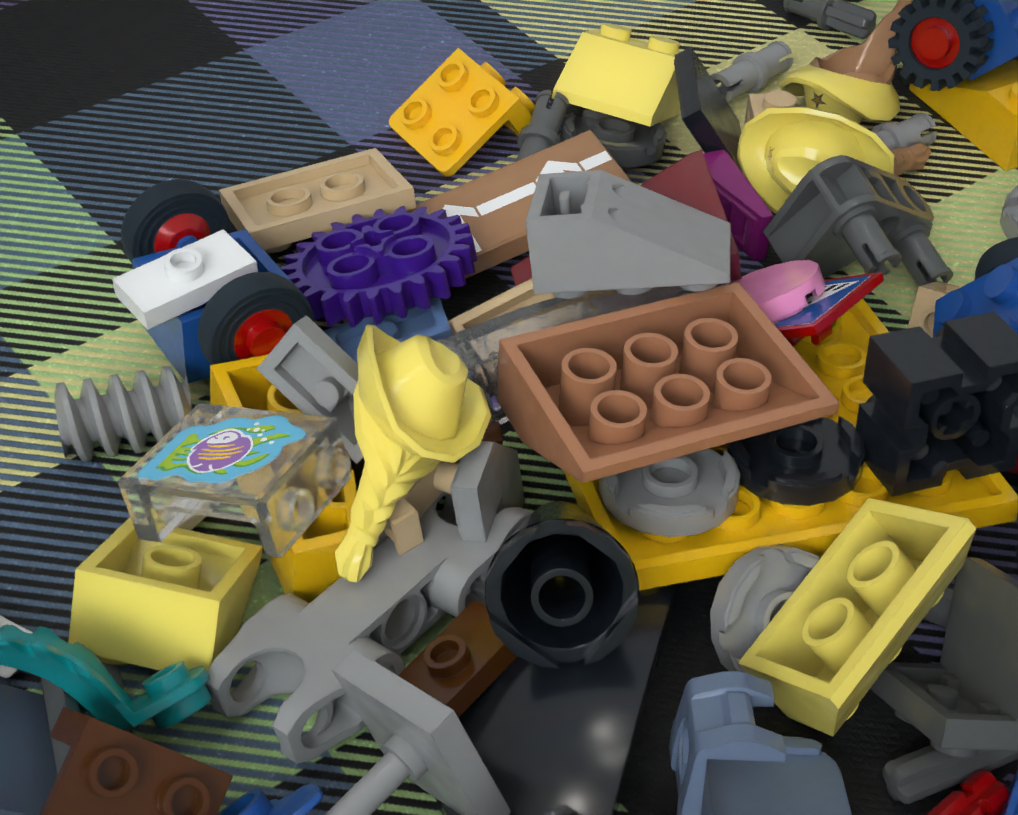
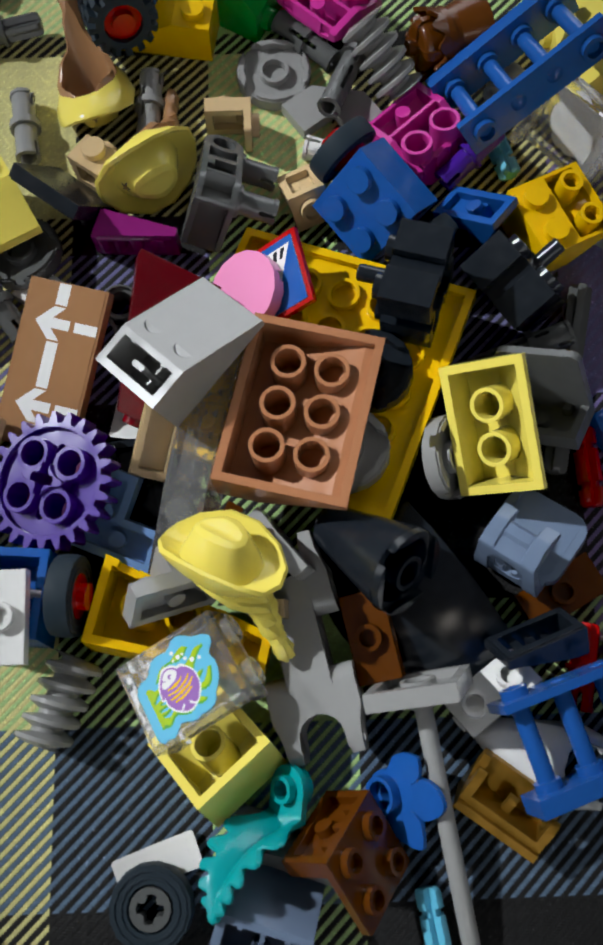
camera: 55 degrees left, 30 degrees up
none -> tan bracket [204,96,260,152]

